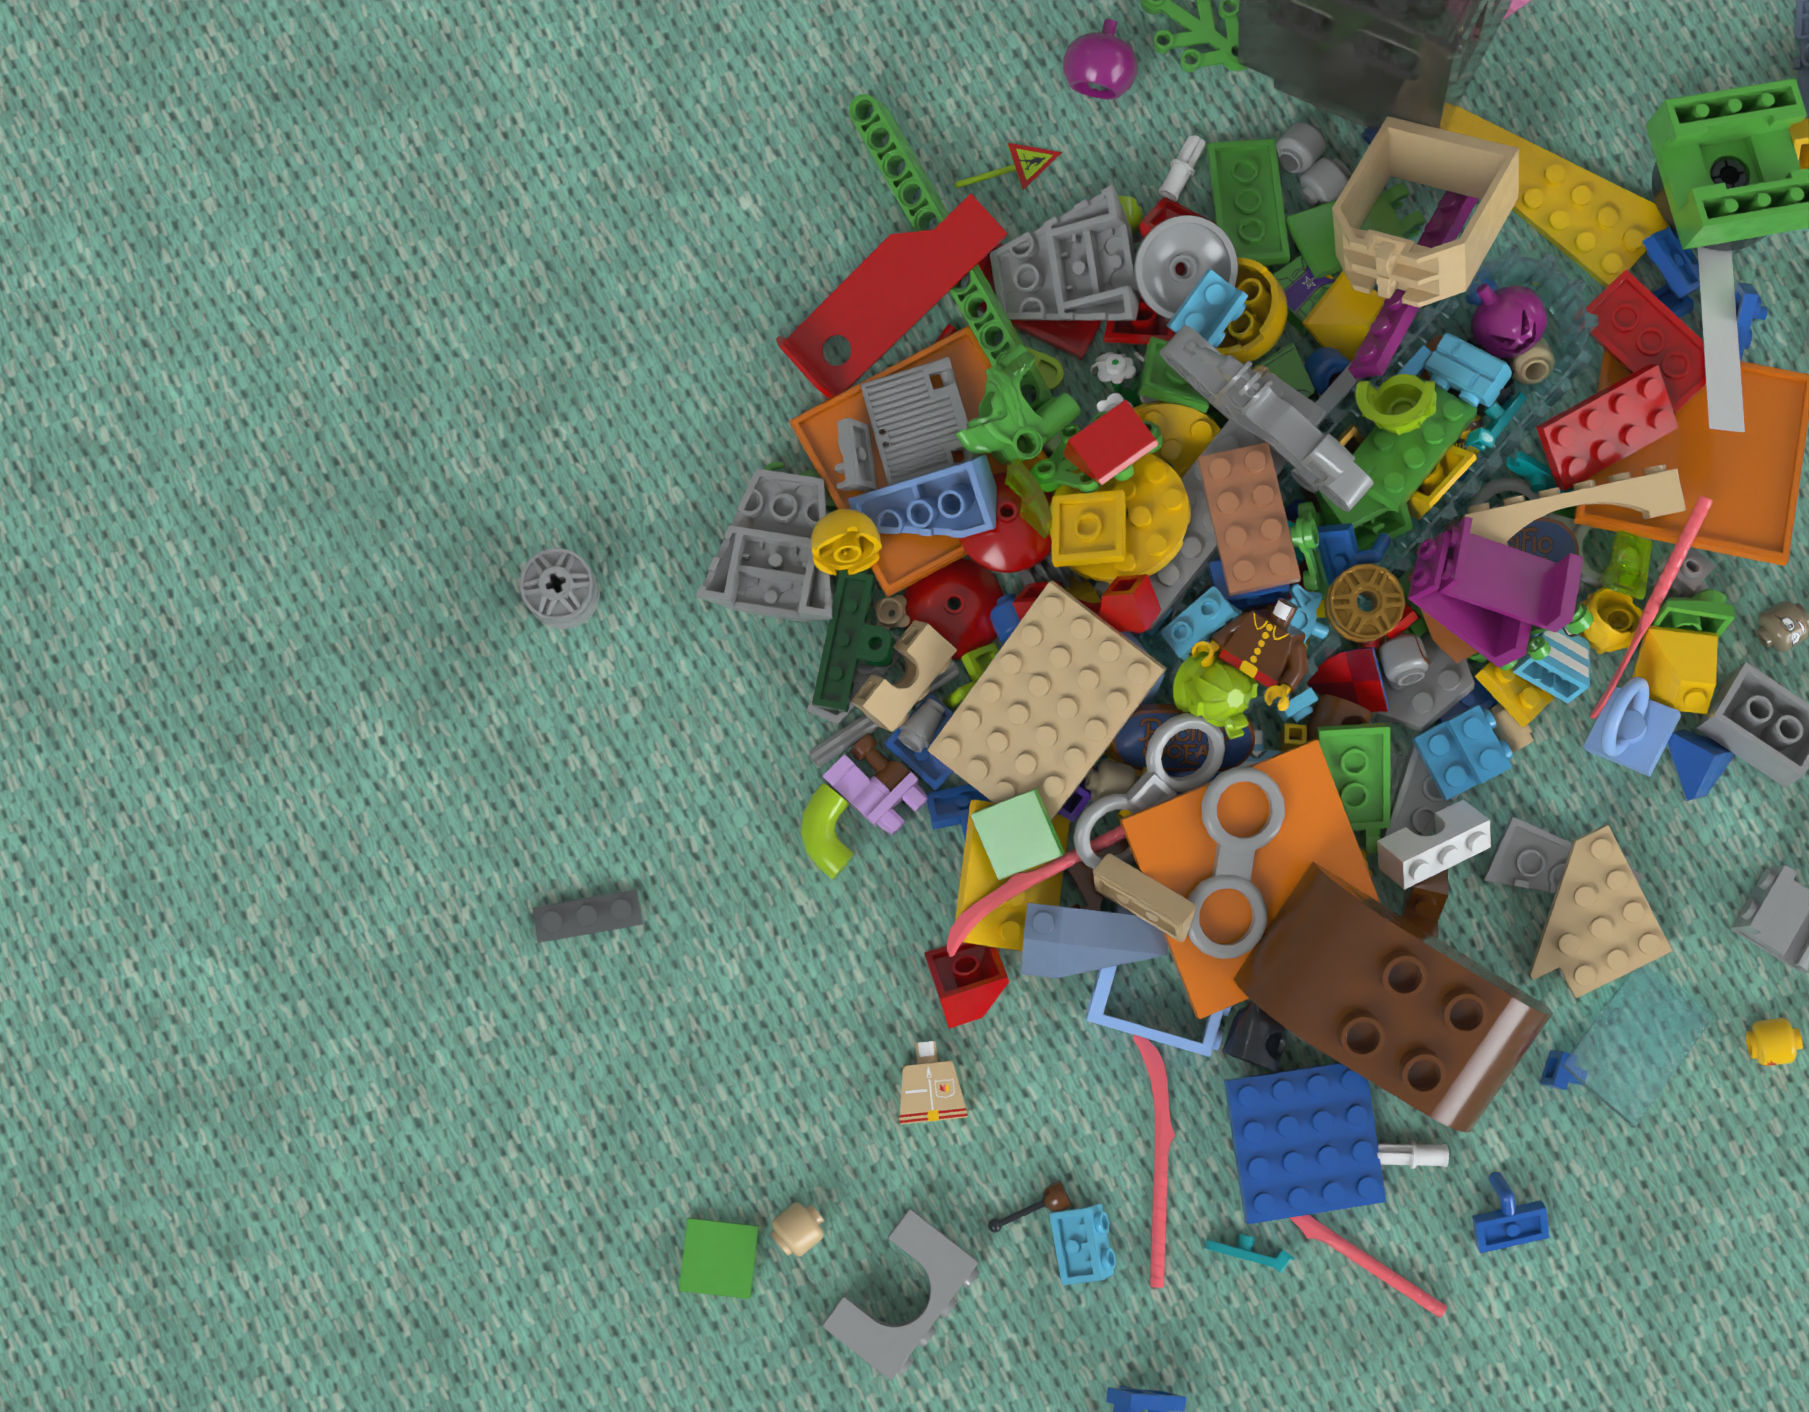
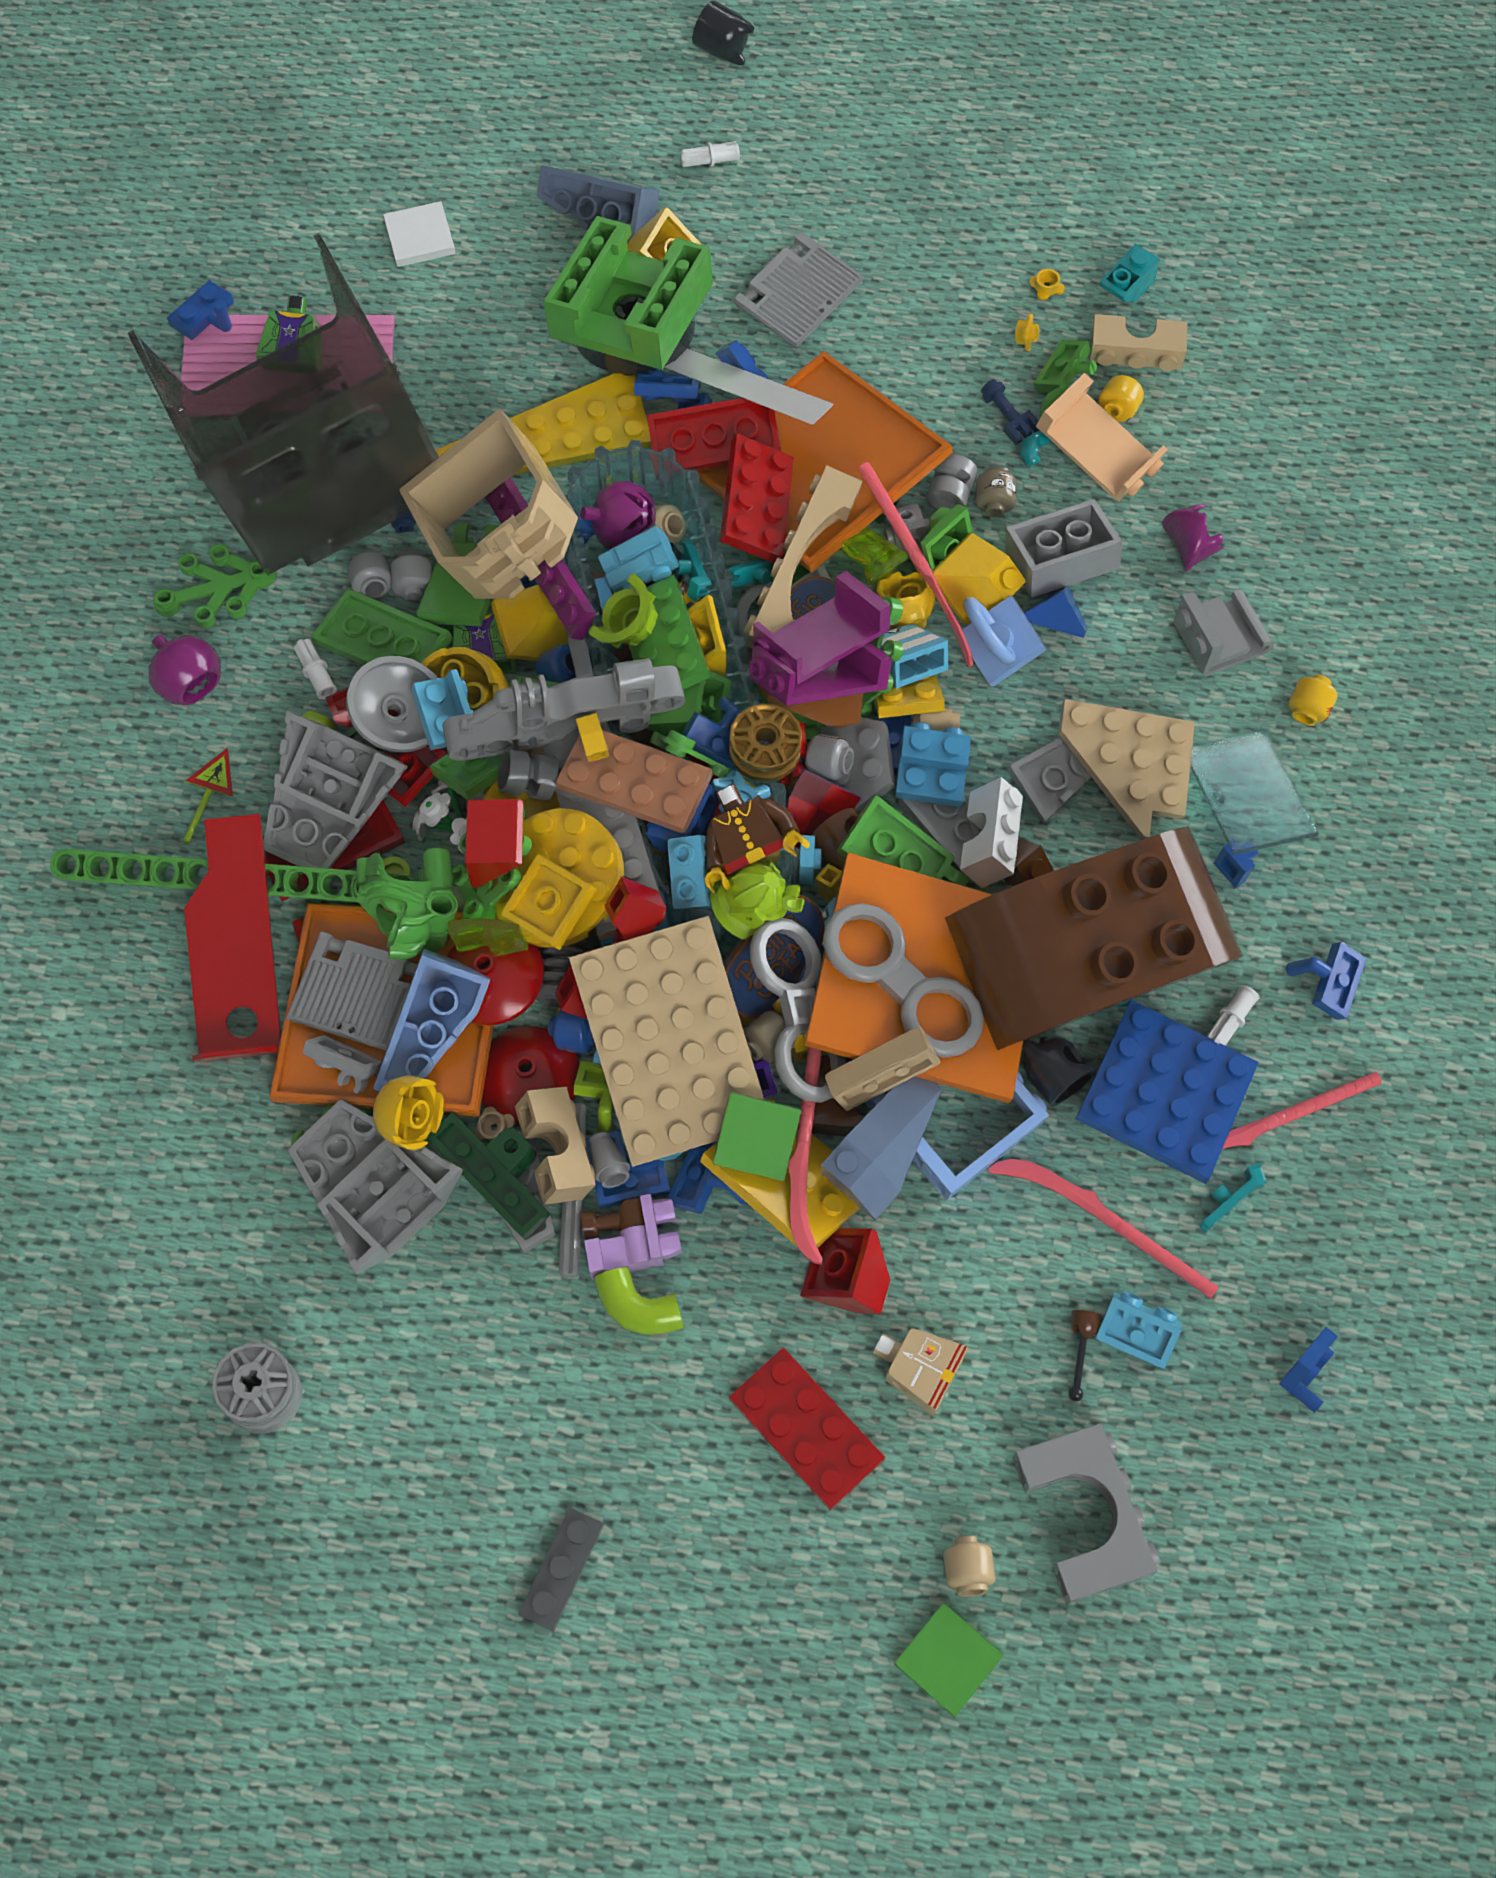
camera: 55 degrees left, 15 degrees down
none -> dark grey wheel [498,748,558,801]
none -> yellow piece [576,713,610,762]
none -> red plate [729,1347,885,1511]
none -> light grey wheel [926,454,978,511]

